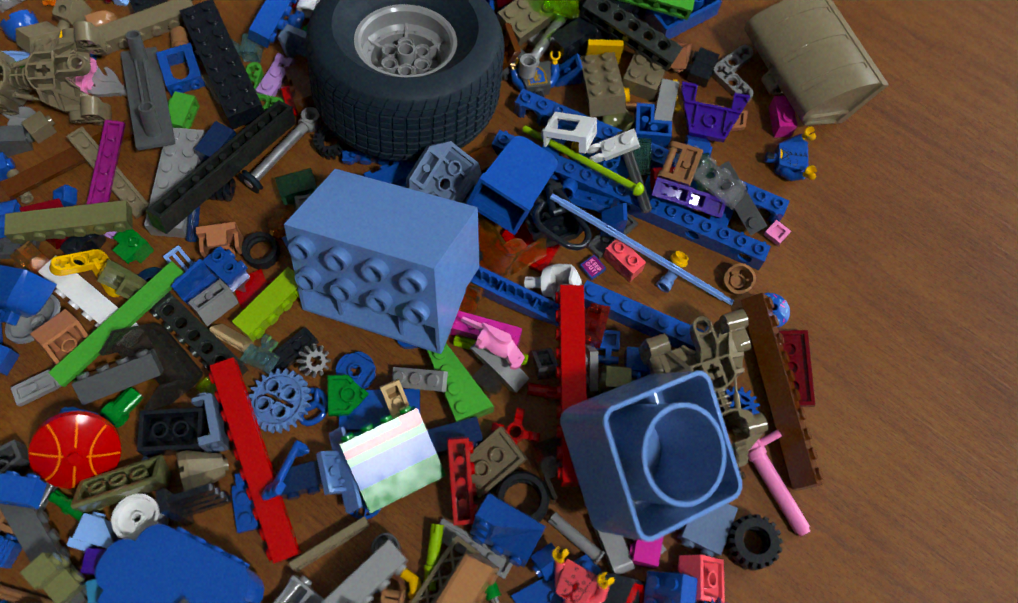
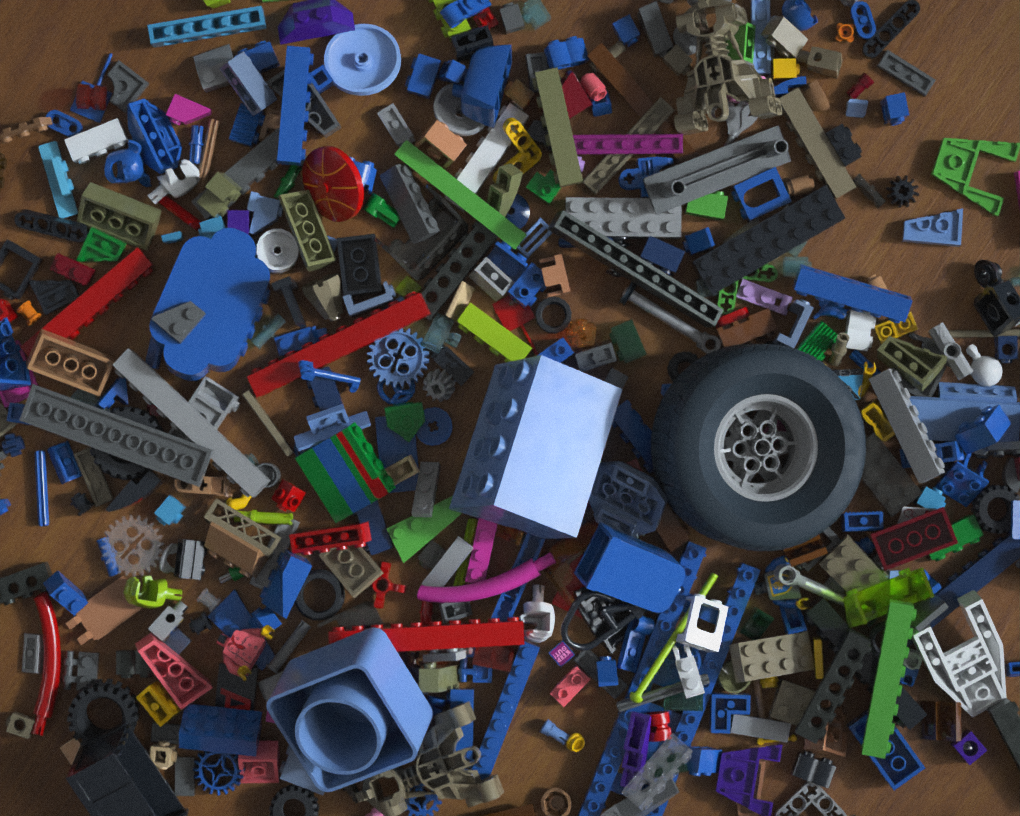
camera: 90 degrees right, 20 degrees up
bright pink animal [461,317,525,370] -> none
light blue piece [550,194,734,306] -> none
medium nougat plate [658,141,703,187] -> none
none -> clear light blue pin [251,313,286,349]
none -> red brick [271,479,306,513]
none -> dark pink animal [417,552,556,603]
none -> coral brick [580,73,607,101]
none -> blue piece [618,157,674,198]
none -> blue slope [682,227,715,256]
none -> clear green slope [740,607,774,640]

